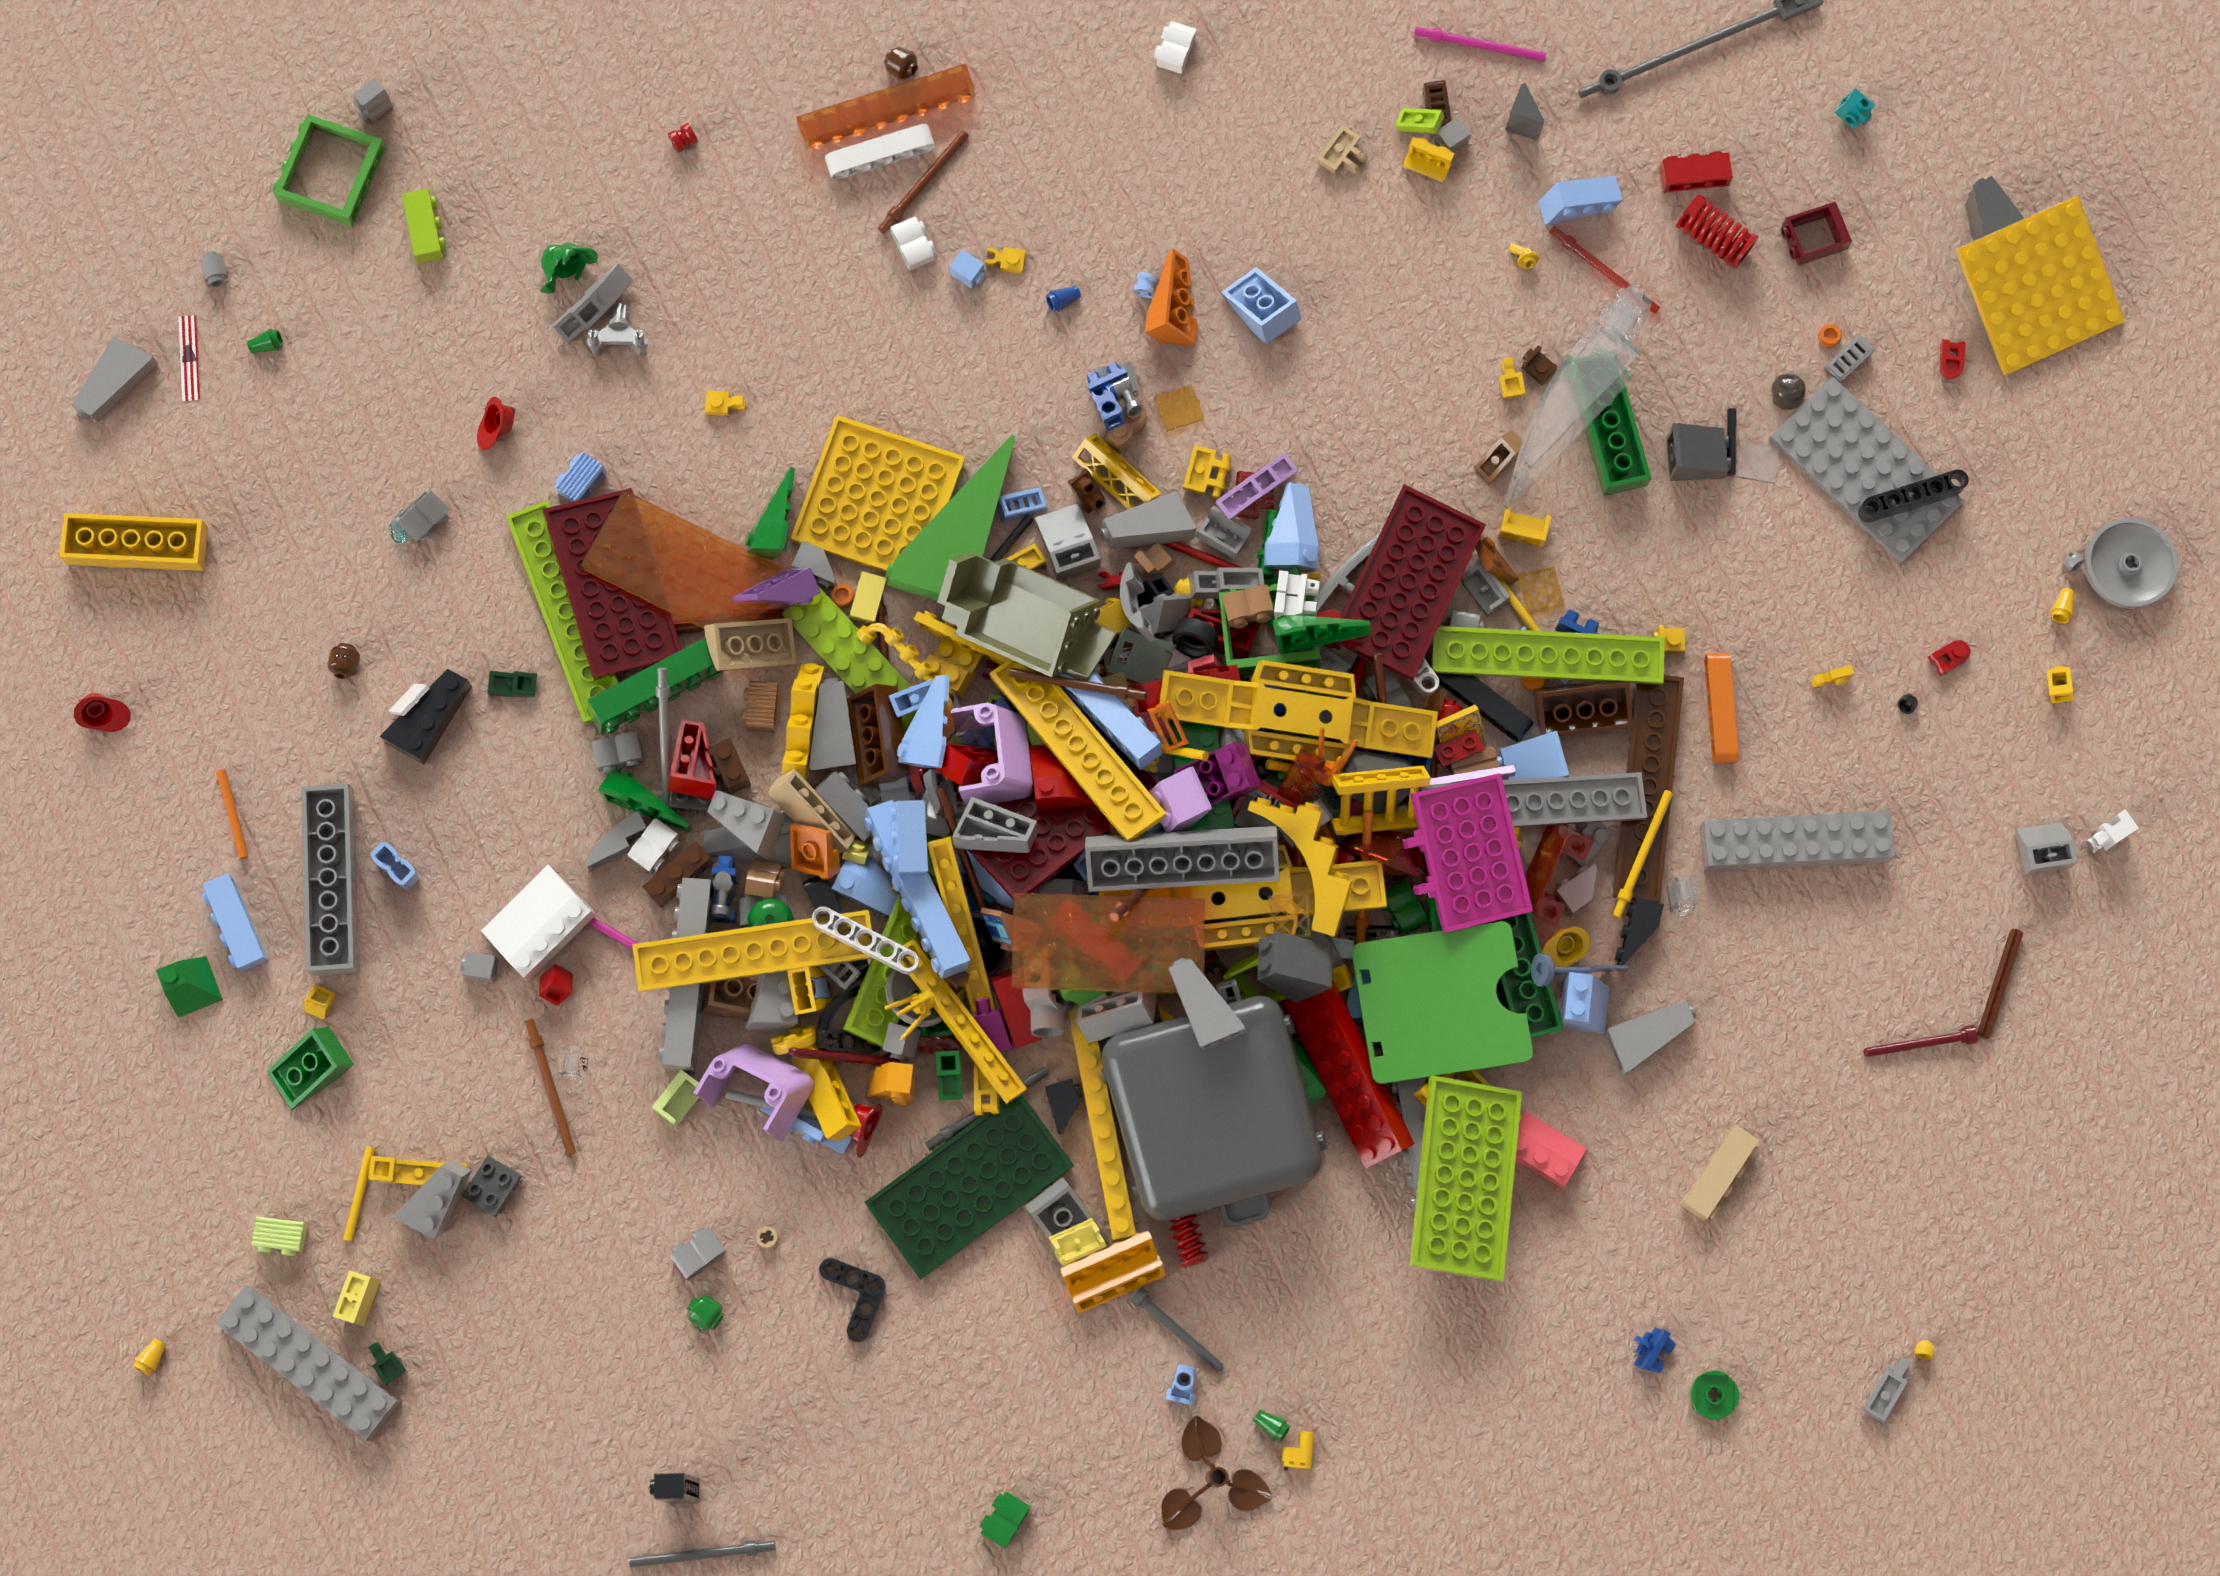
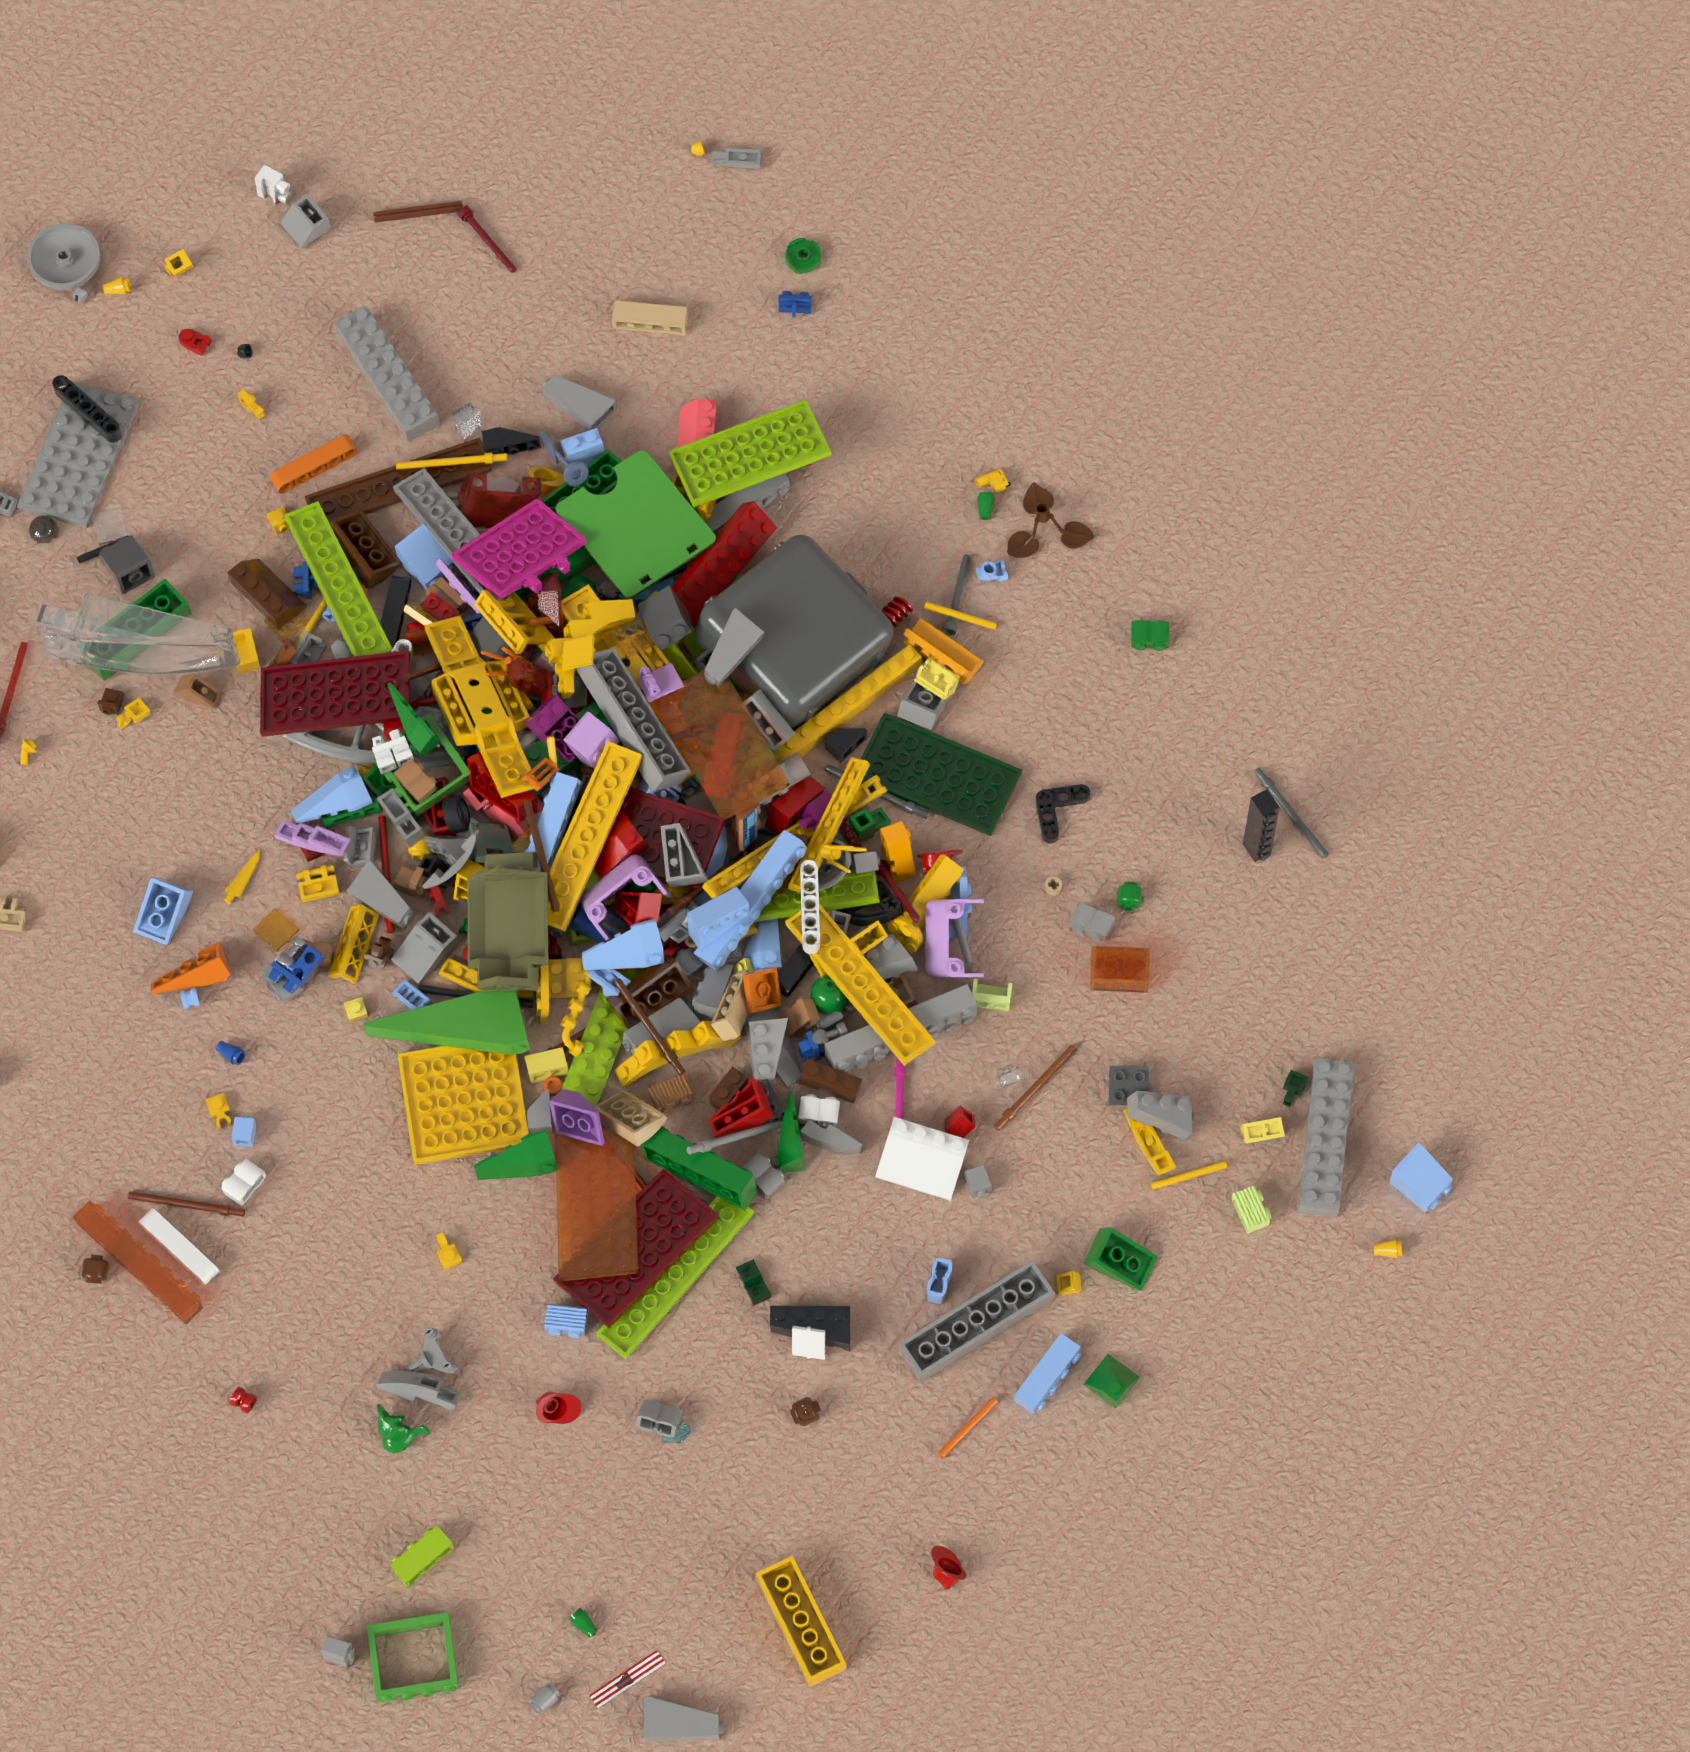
camera: 115 degrees left, 10 degrees down
none -> yellow bar [224,848,260,904]
none -> reddish brown slope [227,559,307,630]
none -> light yellow plate [344,997,368,1022]
none -> yellow piece [561,635,595,671]
none -> reddish brown bar [614,978,686,1076]
none -> lavender hinge [637,663,684,702]
none -> yellow bar [923,601,997,630]
none -> clear orange brick [1090,946,1150,993]
none -> light blue slope [1389,1142,1453,1213]

